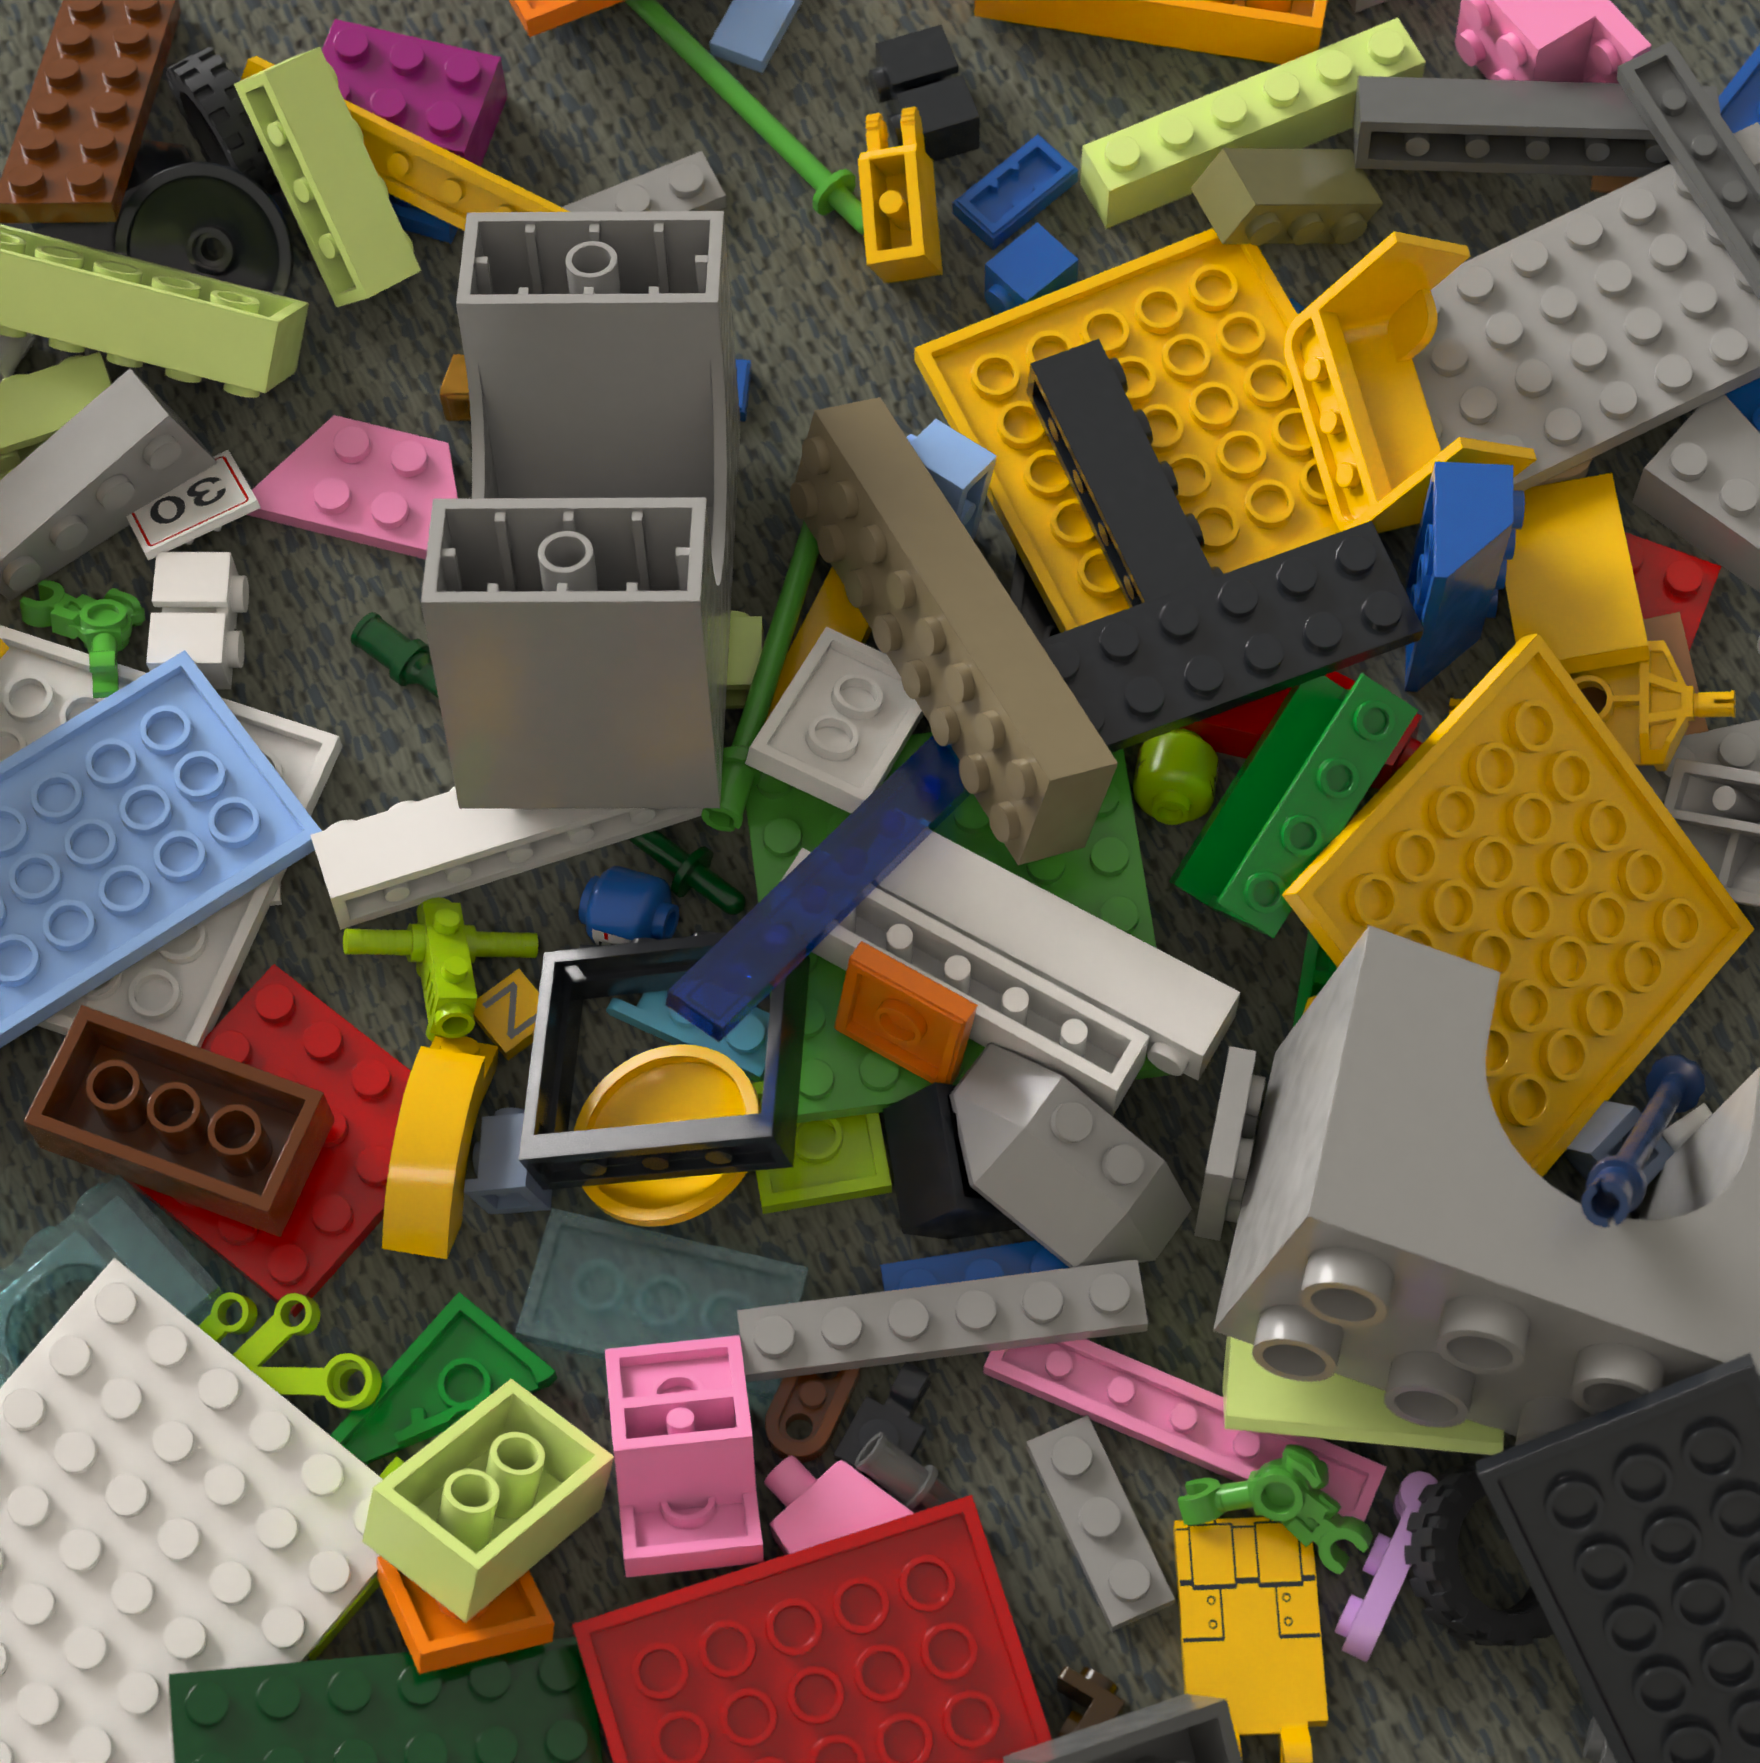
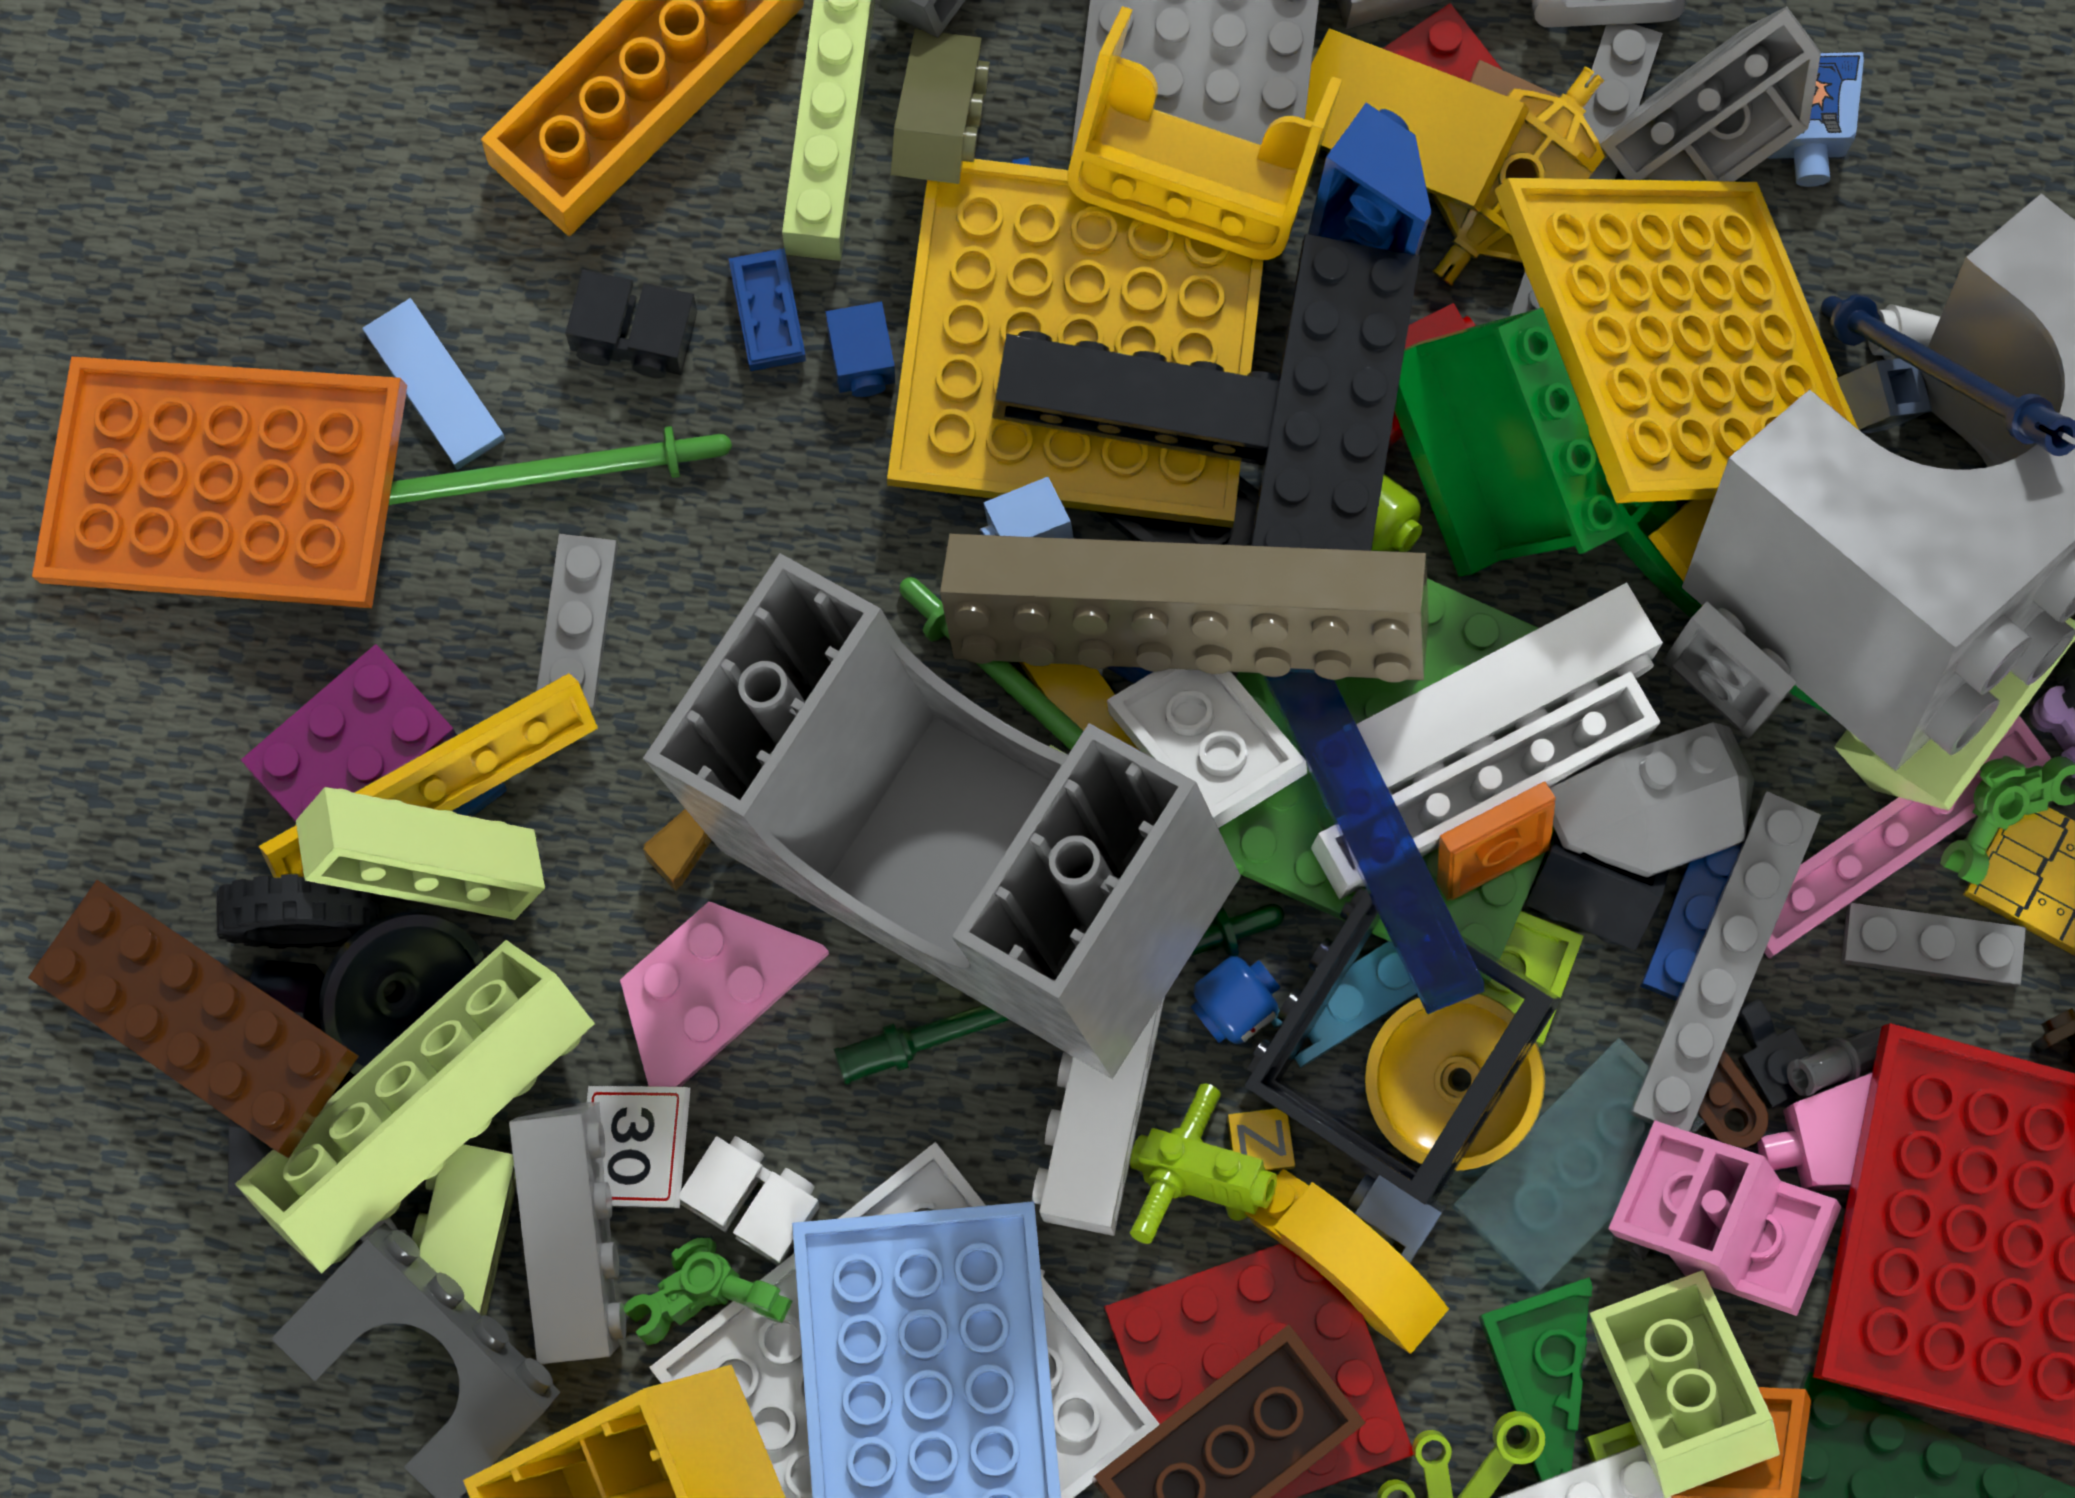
camera: 65 degrees left, 10 degrees up
yellow hinge [858,106,943,283] -> none

